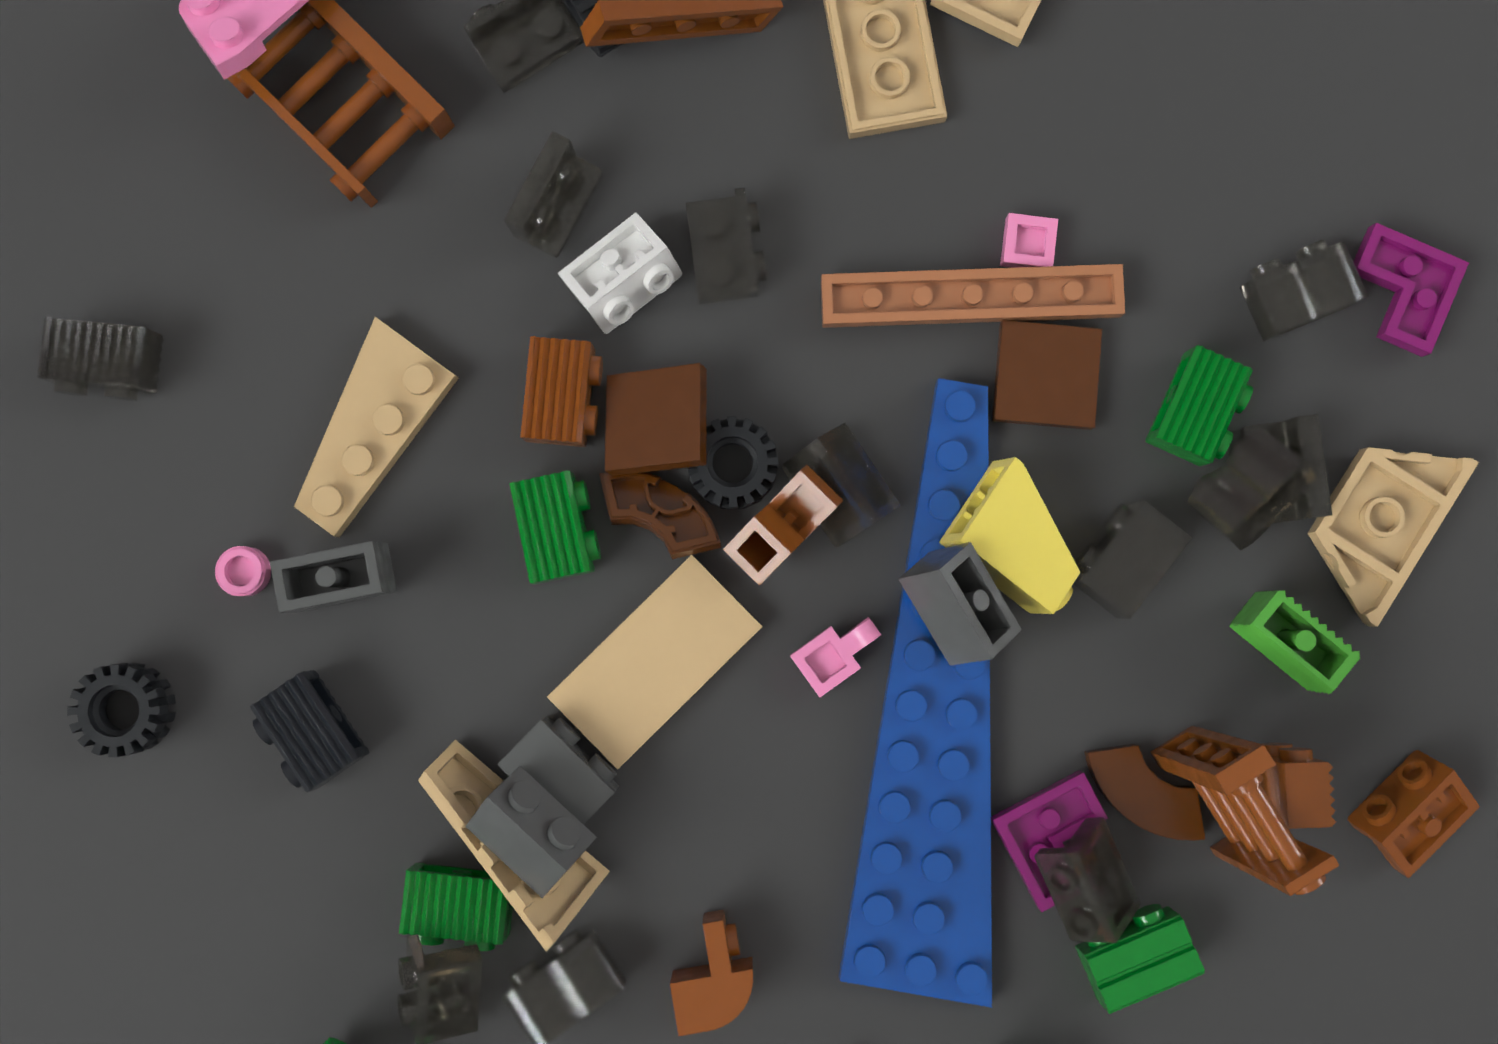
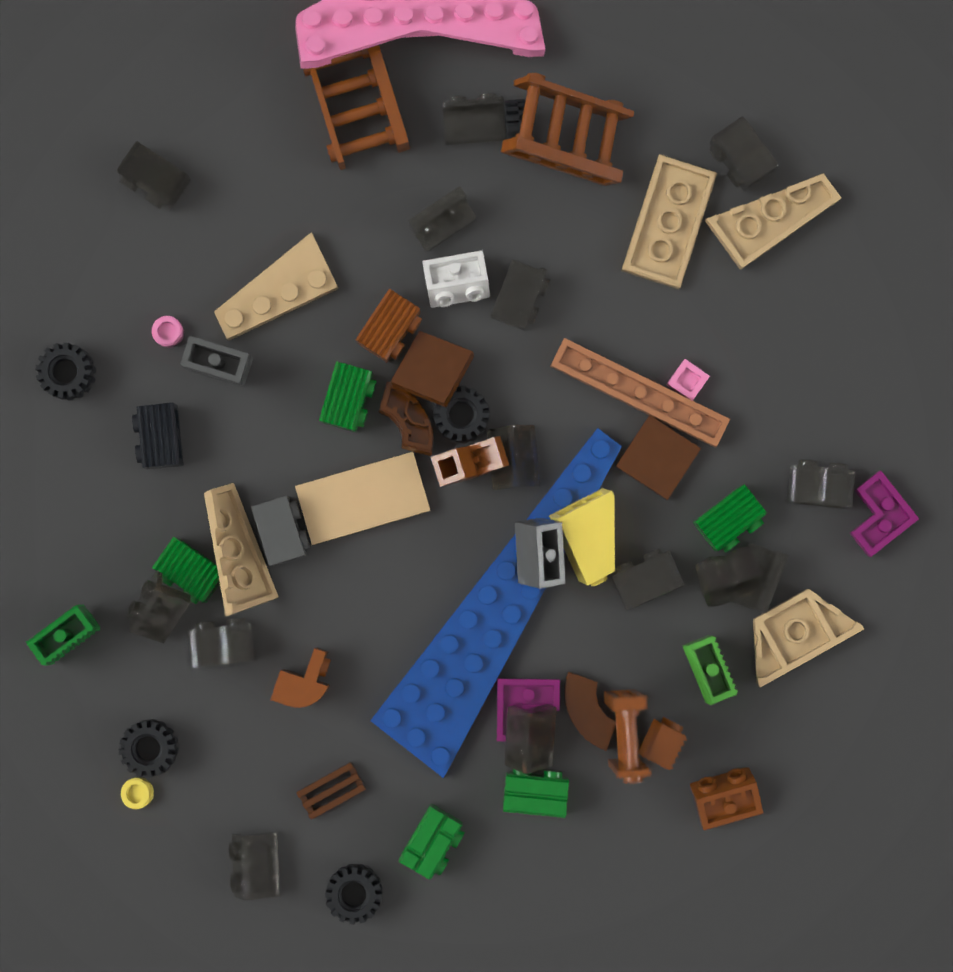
camera: 25 degrees right, 0 degrees up
dark grey brick [465,766,597,898] -> none
bright pink plate [790,617,881,697] -> none

